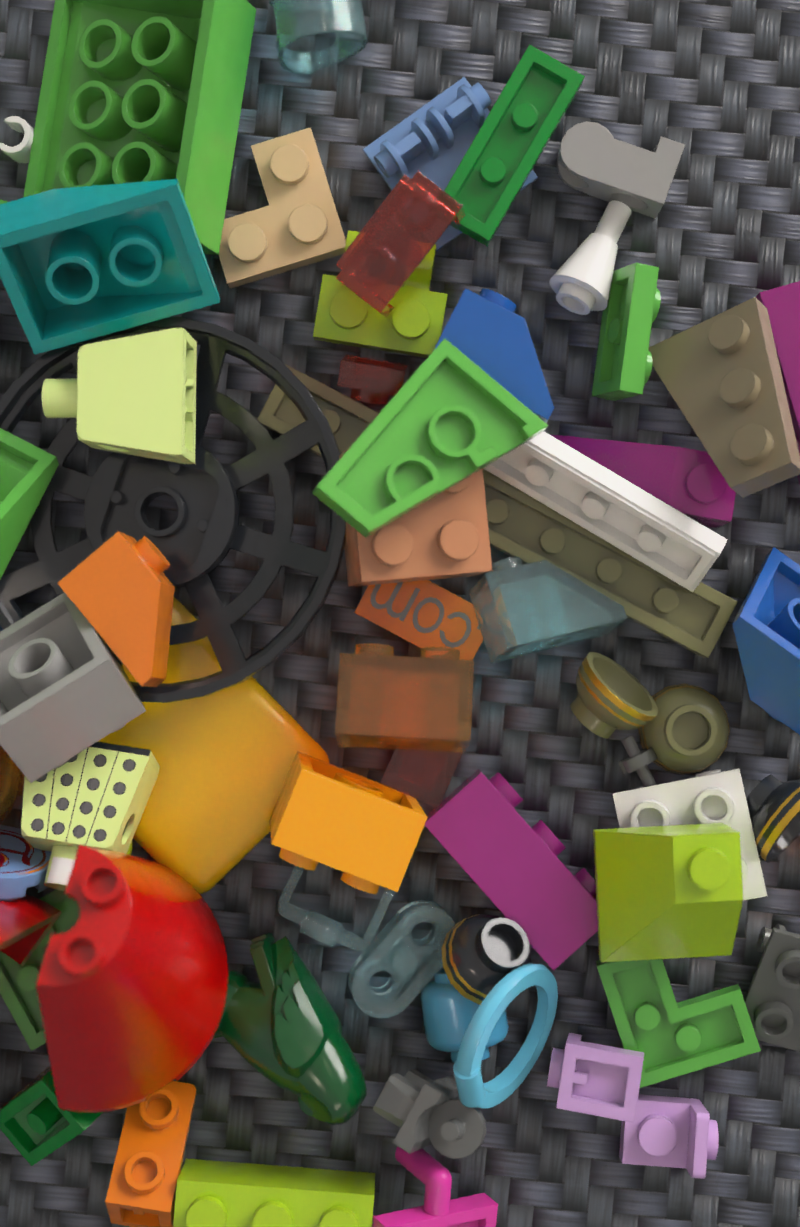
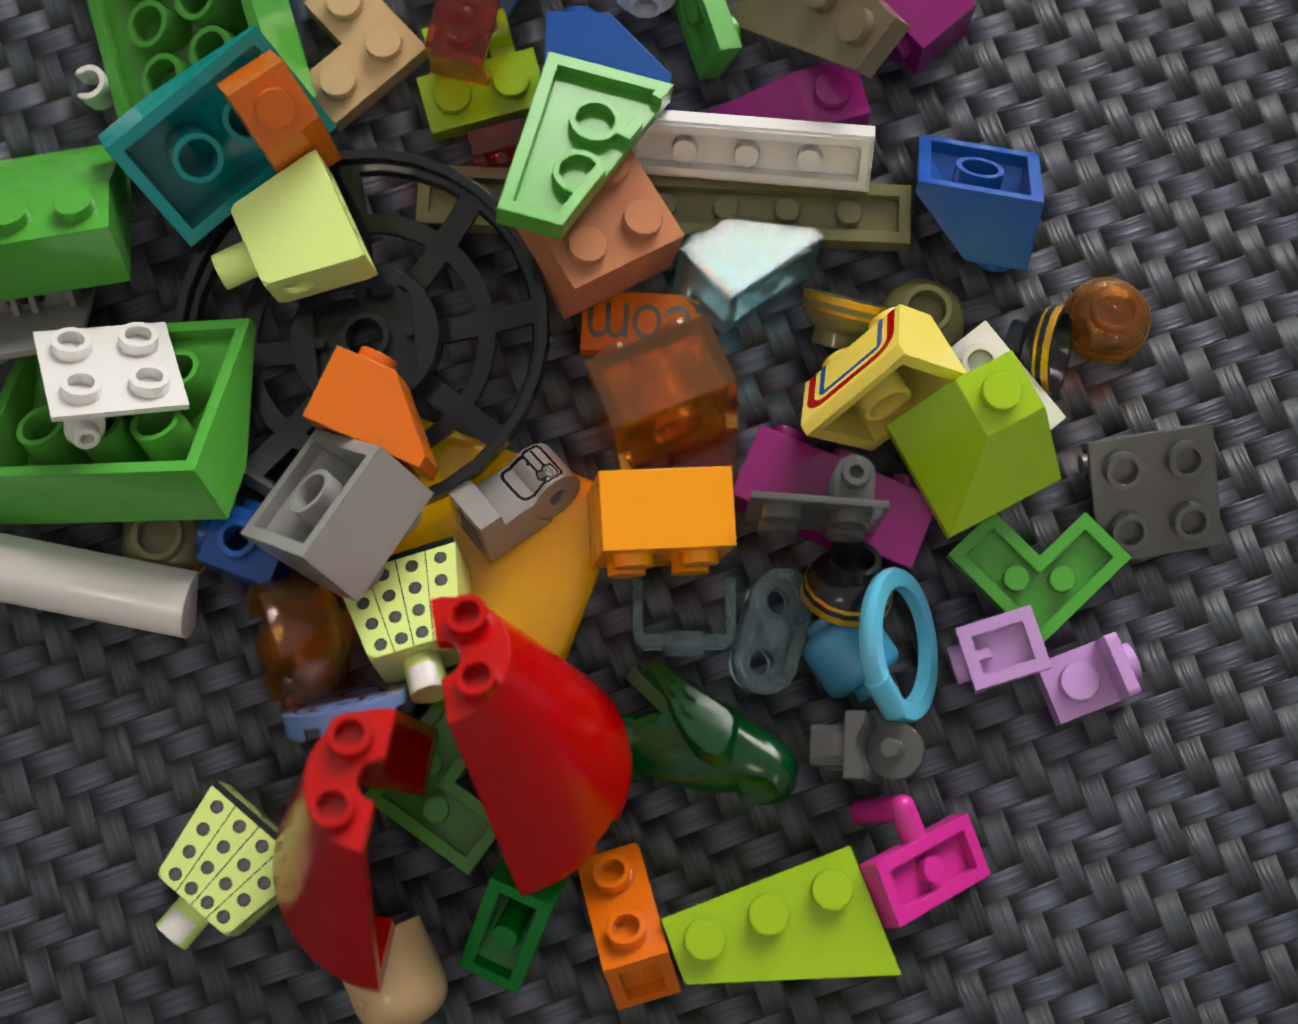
camera: 25 degrees left, 10 degrees down
none -> orange slope [216,49,342,174]
none -> light grey leg [448,443,580,563]
none -> dark grey hinge [743,455,890,543]
none -> light yellow slope [801,304,967,451]

